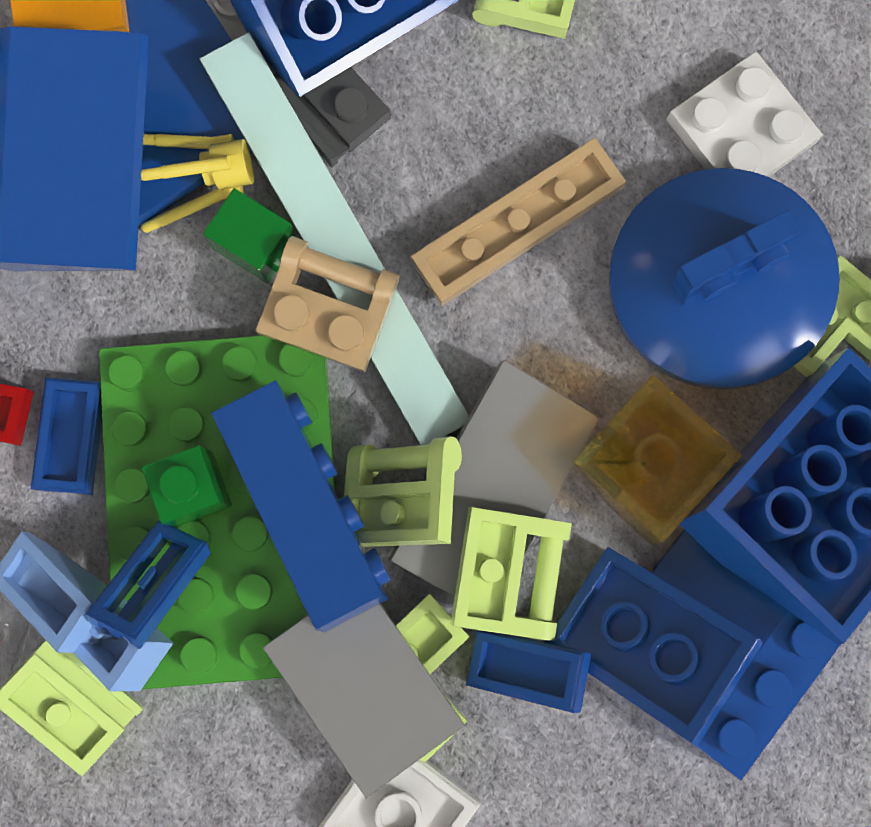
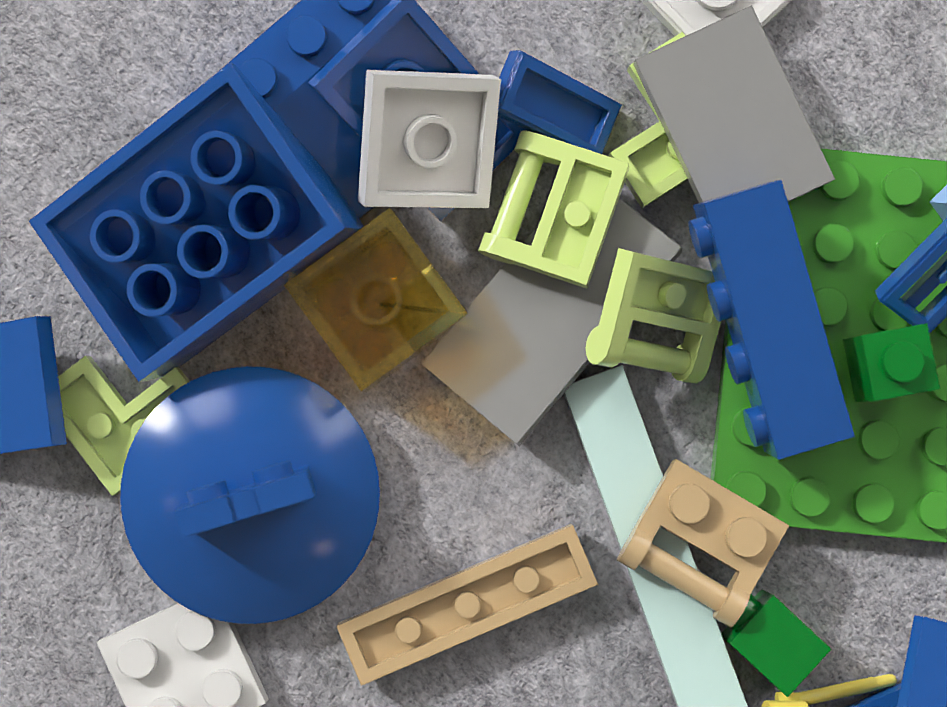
camera: 170 degrees left, 5 degrees up
none -> white plate [358,70,501,208]

